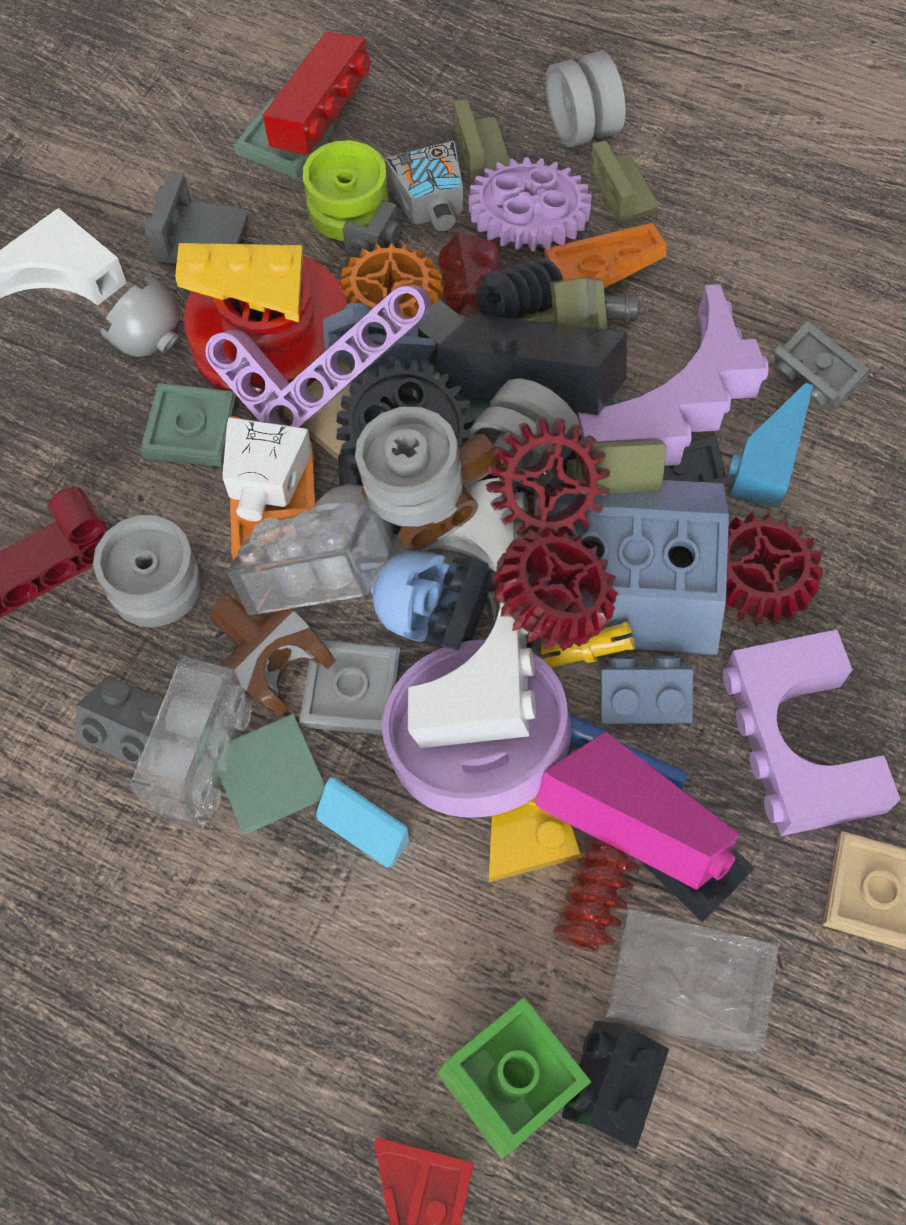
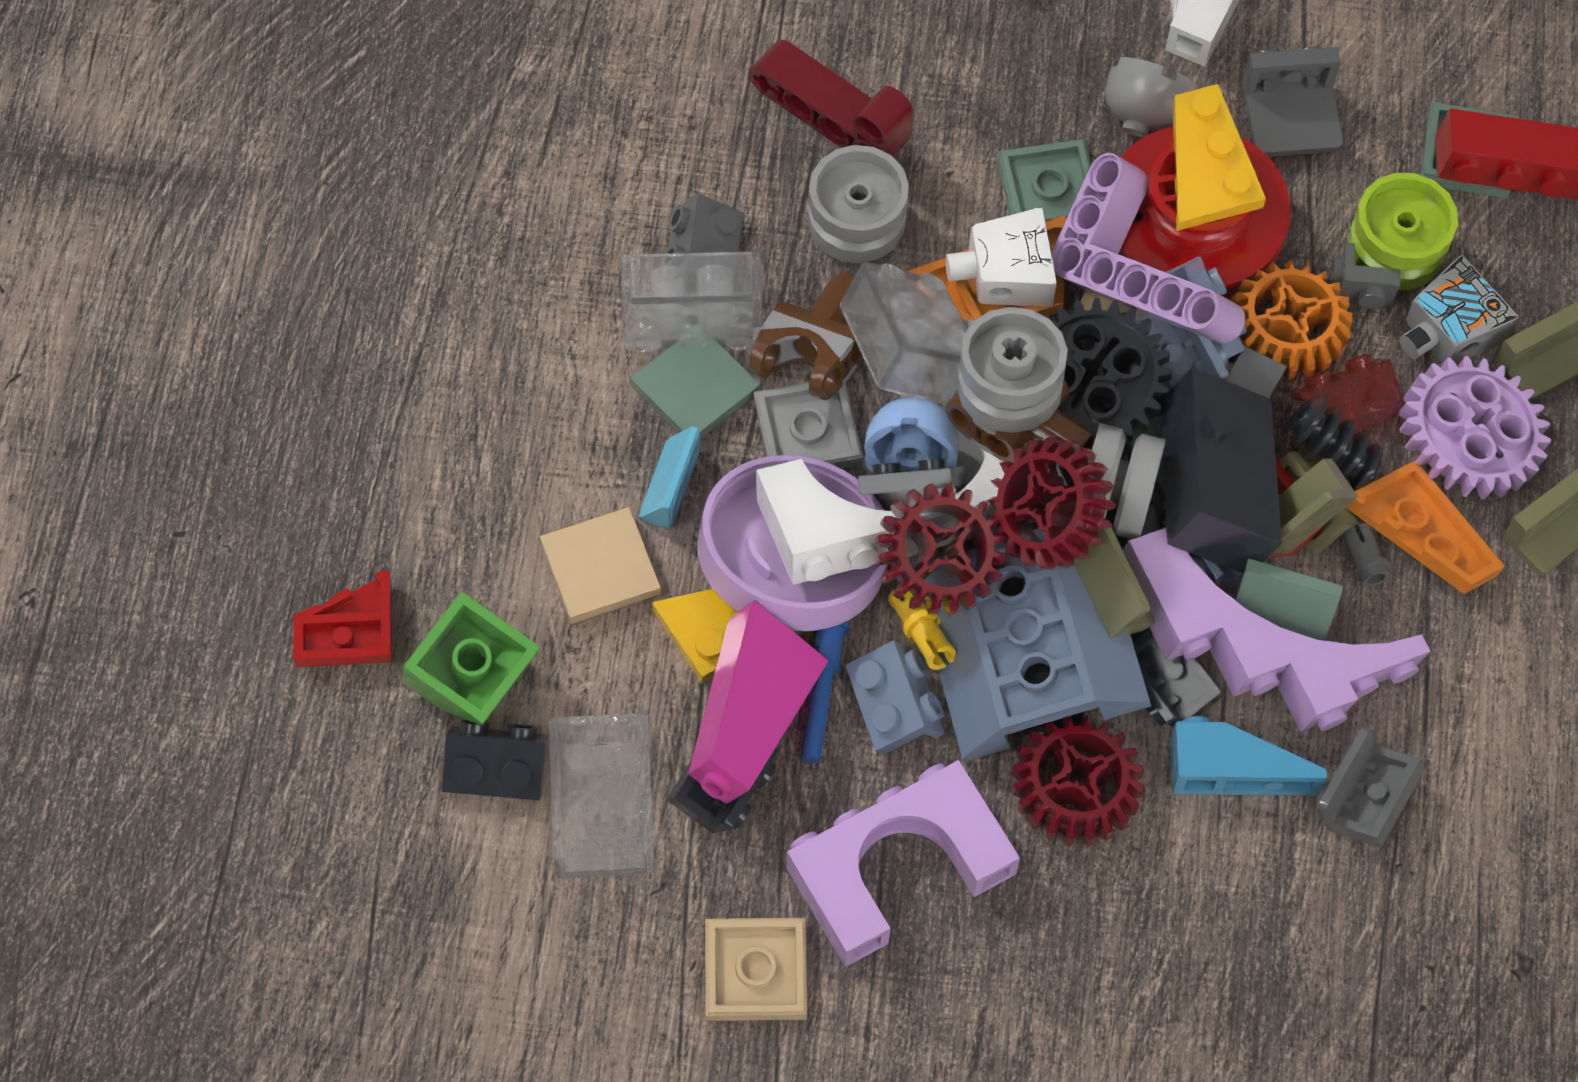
camera: 70 degrees right, 0 degrees up
clear red piece [553,841,640,953] -> none
none -> tan tile [539,507,661,624]
none -> sand green tile [1235,558,1343,641]

